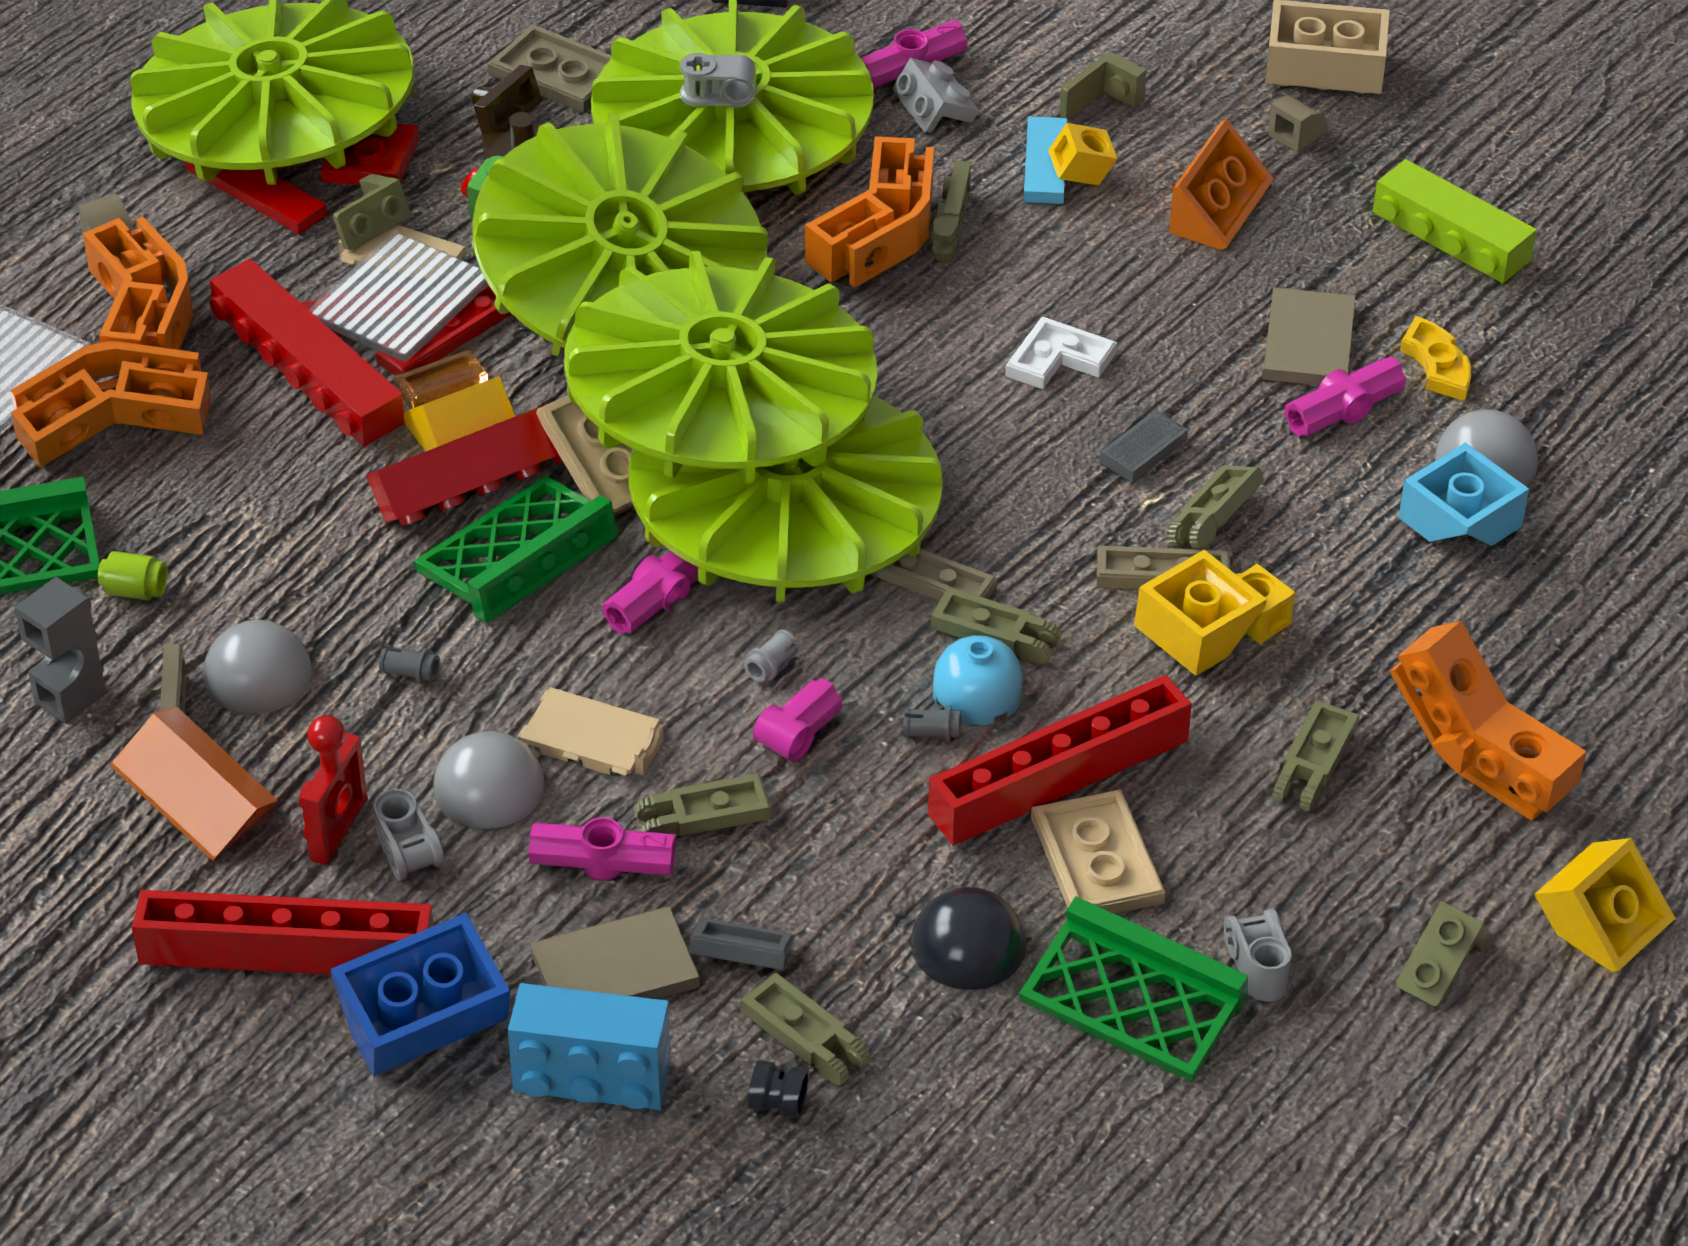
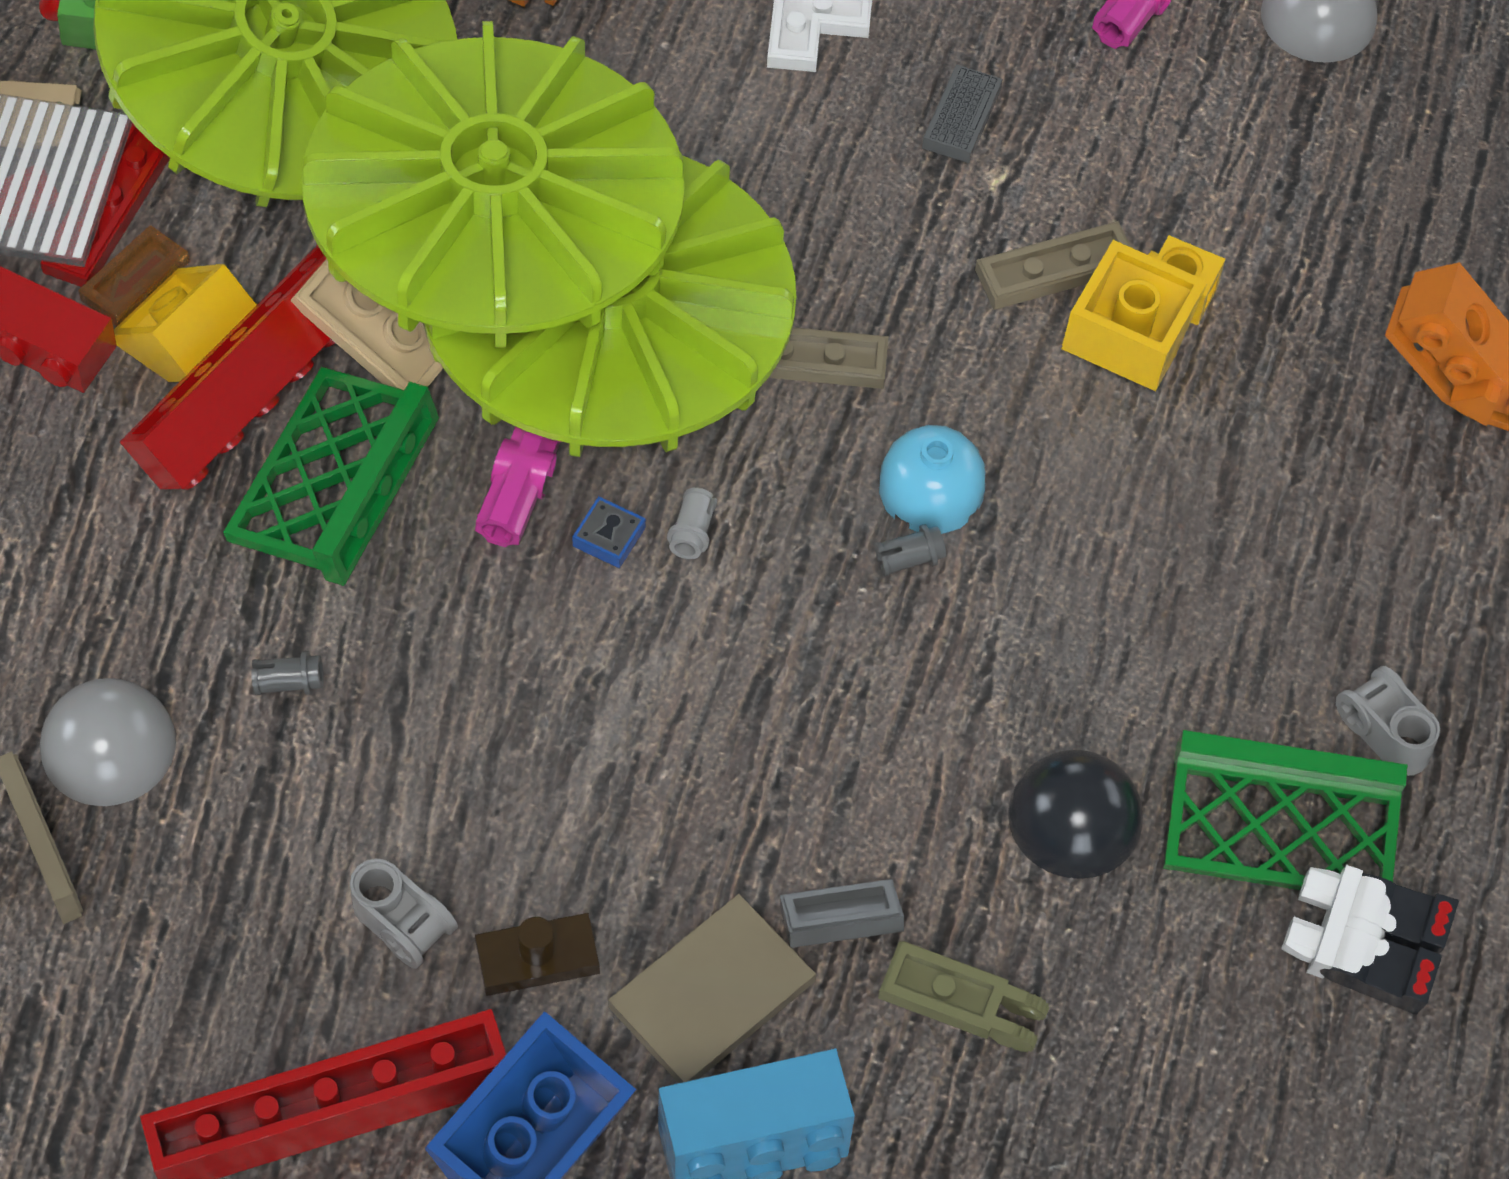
camera: 25 degrees left, 15 degrees up
orange slope [110,706,278,861] -> none
red plate [299,715,368,866] -> none
light grey piece [433,731,545,829] -> none
tan piece [517,687,664,776] -> none
dark pink piece [529,817,676,881] -> none
olive hinge [634,773,771,836] -> none
black wheel [748,1059,809,1119] -> none
dark pink piece [753,678,842,762] -> none
red brick [928,675,1192,846] -> none
olive hinge [930,587,1063,666] -> none
tan tile [1031,789,1165,914] -> none
olive hinge [1166,465,1264,549] -> none
olive hinge [1273,700,1359,812] -> none
medium azure slope [1398,442,1529,546] -> none
none -> dark brown tile [475,913,600,996]
none -> tile [572,496,646,569]
none -> hips [1282,865,1459,1015]

